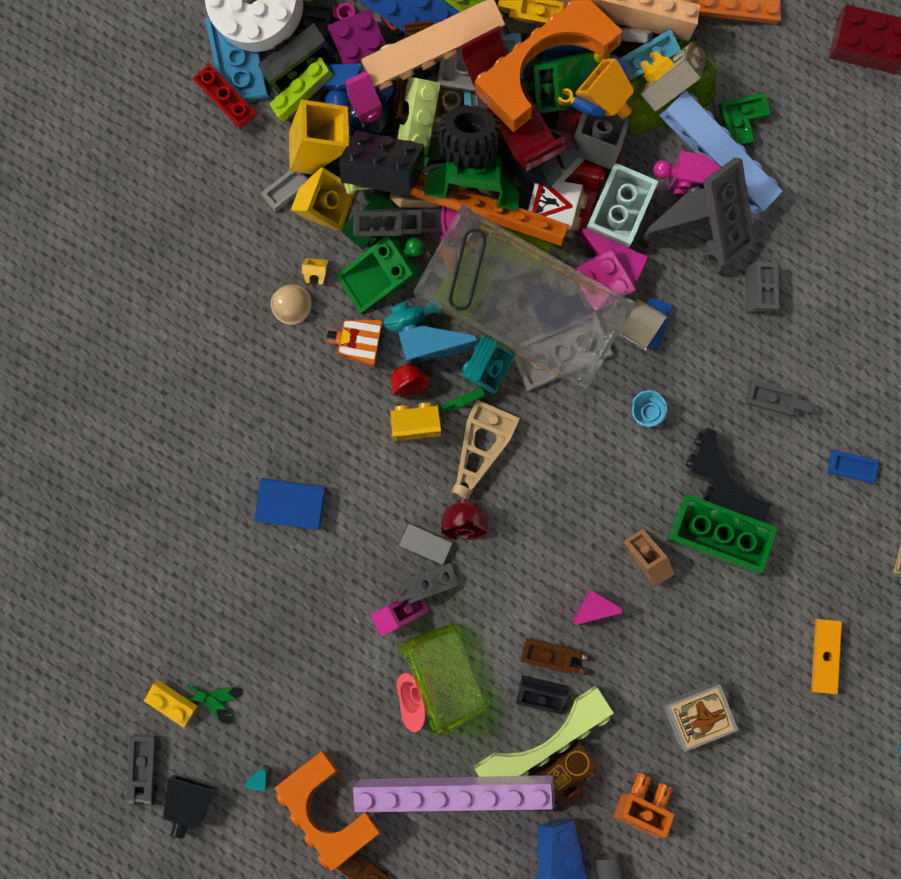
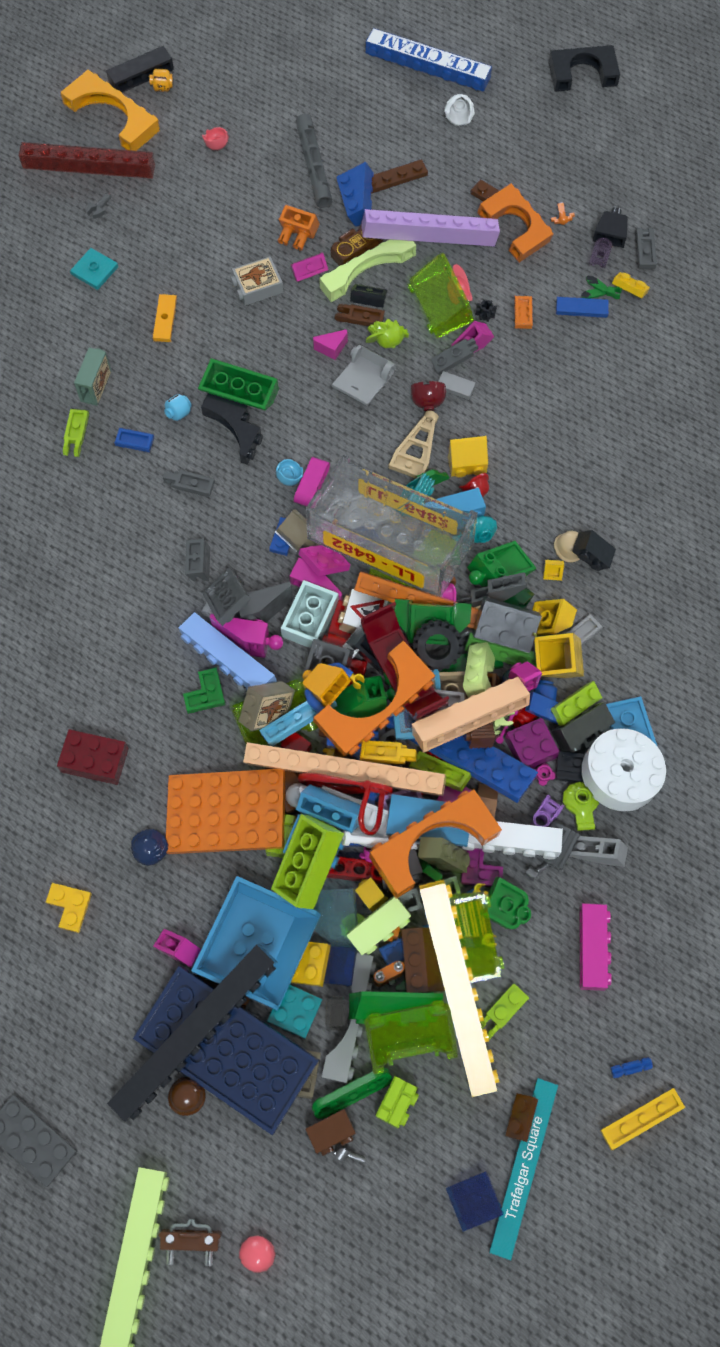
camera: 175 degrees left, 15 degrees down
red tile [192,63,257,130] -> none
teal slope [244,766,269,792] -> none
blue piece [254,478,326,530] -> none
torso [326,320,383,368] -> none
black piece [449,228,487,310] -> none
light grey tile [618,26,653,43] -> none
medium nougat slope [623,529,675,587] -> none
yellow tile [640,51,674,83] -> none
none -> medium azure head [164,394,191,421]
none -> dark pink plate [290,253,328,282]
none -> dark pink beam [294,457,330,508]
none -> light grey door [332,345,396,406]
none -> lime hair [366,319,409,349]
none -> black gear [475,299,497,322]
none -> orange plate [514,296,533,329]
none -> orange piece [551,202,575,225]
none -> blue tile [556,297,609,318]
none -> black brick [572,530,616,571]
none -> clear purple plate [589,238,612,268]

